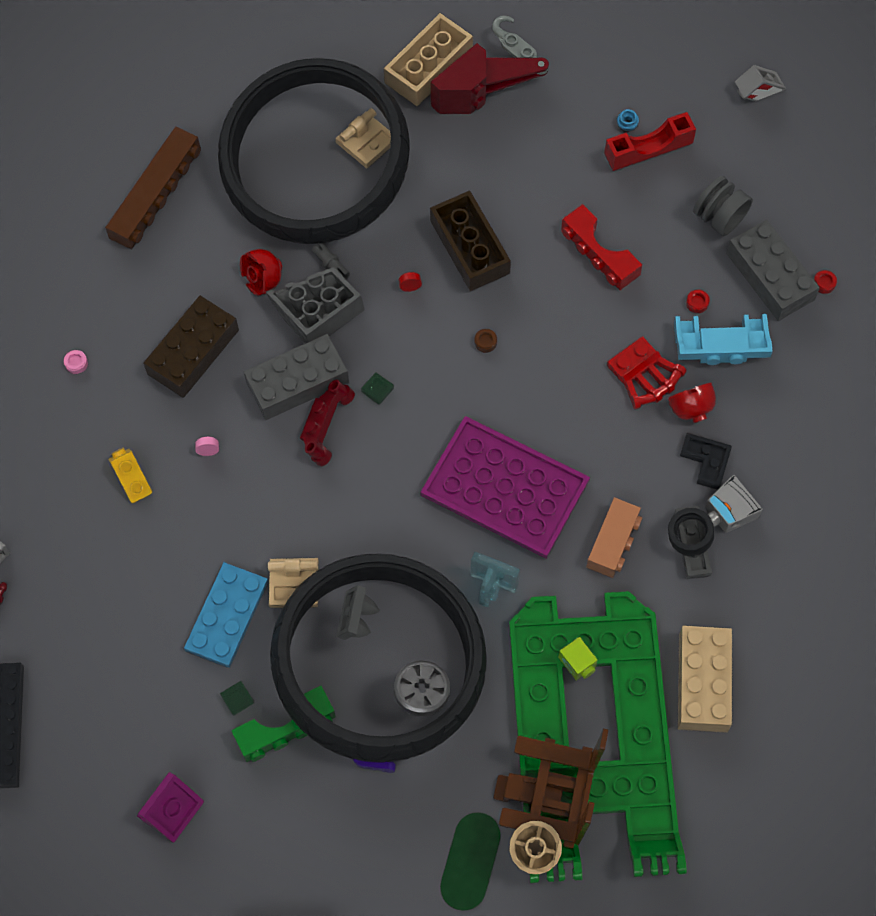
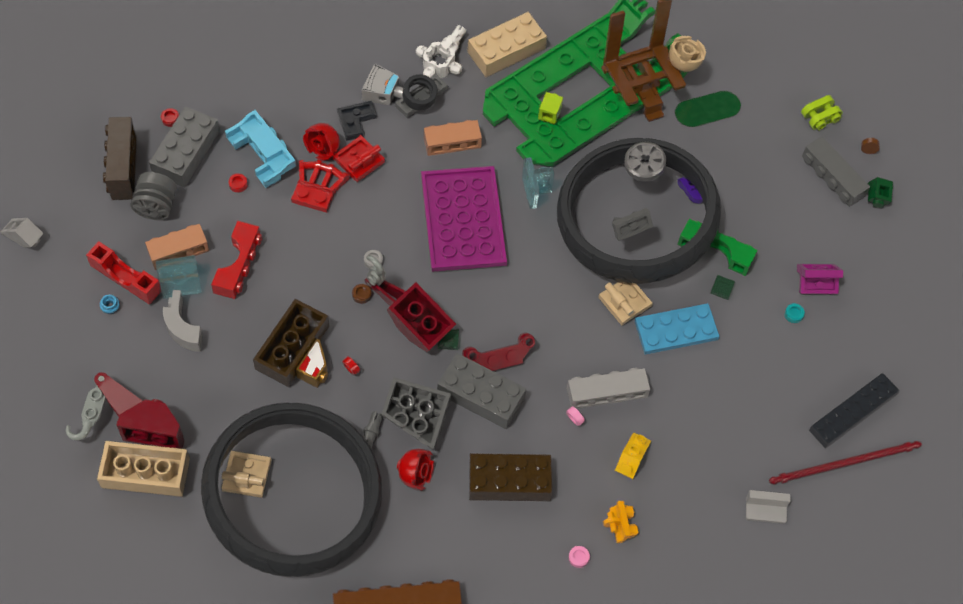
camera: 130 degrees left, 5 degrees down
none -> dark brown brick [103,117,137,200]
none -> nougat brick [145,224,209,270]
none -> clear light blue bracket [156,255,202,299]
none -> light grey arch [163,290,202,352]
none -> slope [296,338,328,388]
none -> red plate [333,135,385,182]
none -> light grey tile [364,250,383,269]
none -> dark red slope [364,255,456,352]
none -> white piece [416,25,466,78]
none -> light grey brick [567,368,650,409]
none -> light orange hips [603,501,638,543]
none -> teal tile [784,303,805,323]

